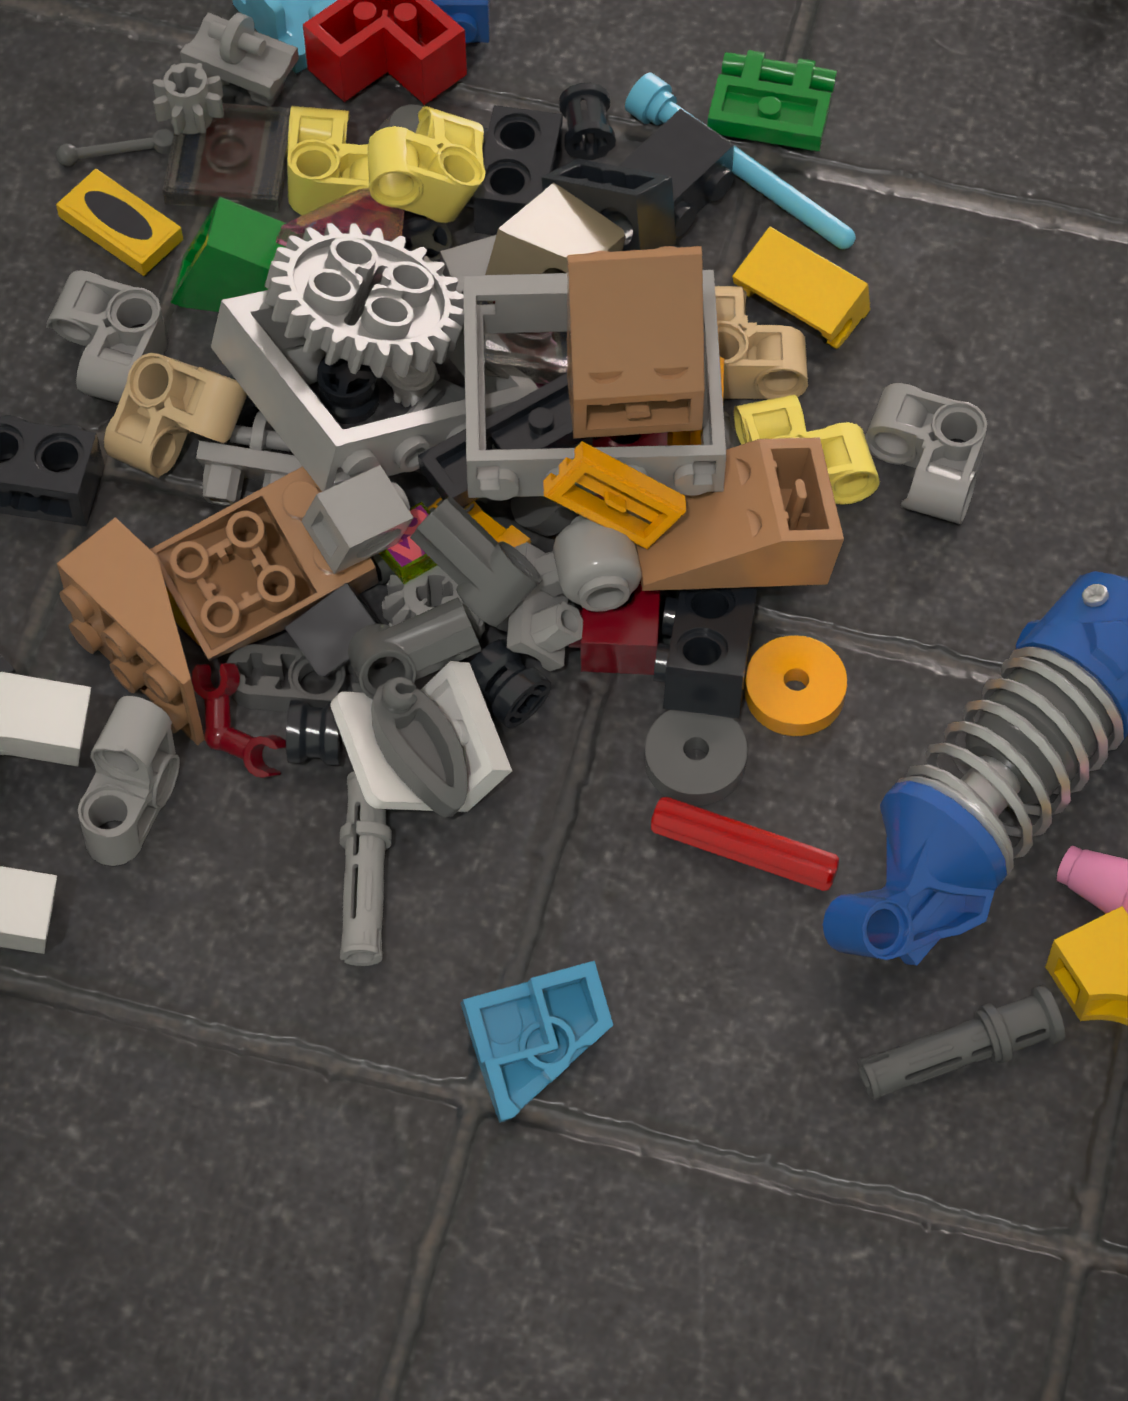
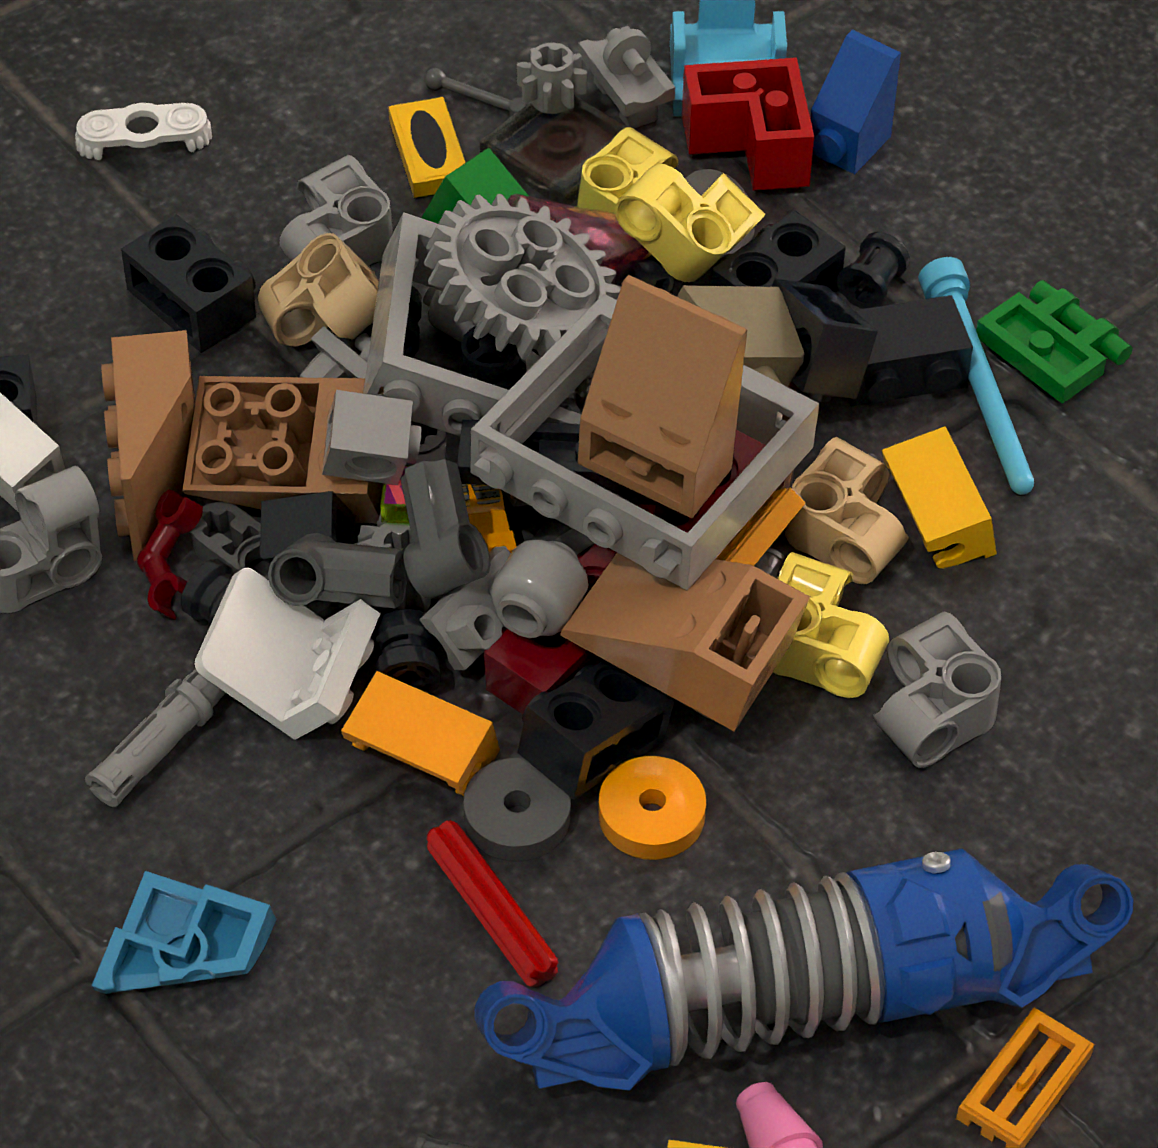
camera: 35 degrees right, 10 degrees down
dark grey arm [371,676,468,818] -> none
light orange tile [543,441,686,549] -> none
none -> light orange hinge [341,671,500,796]

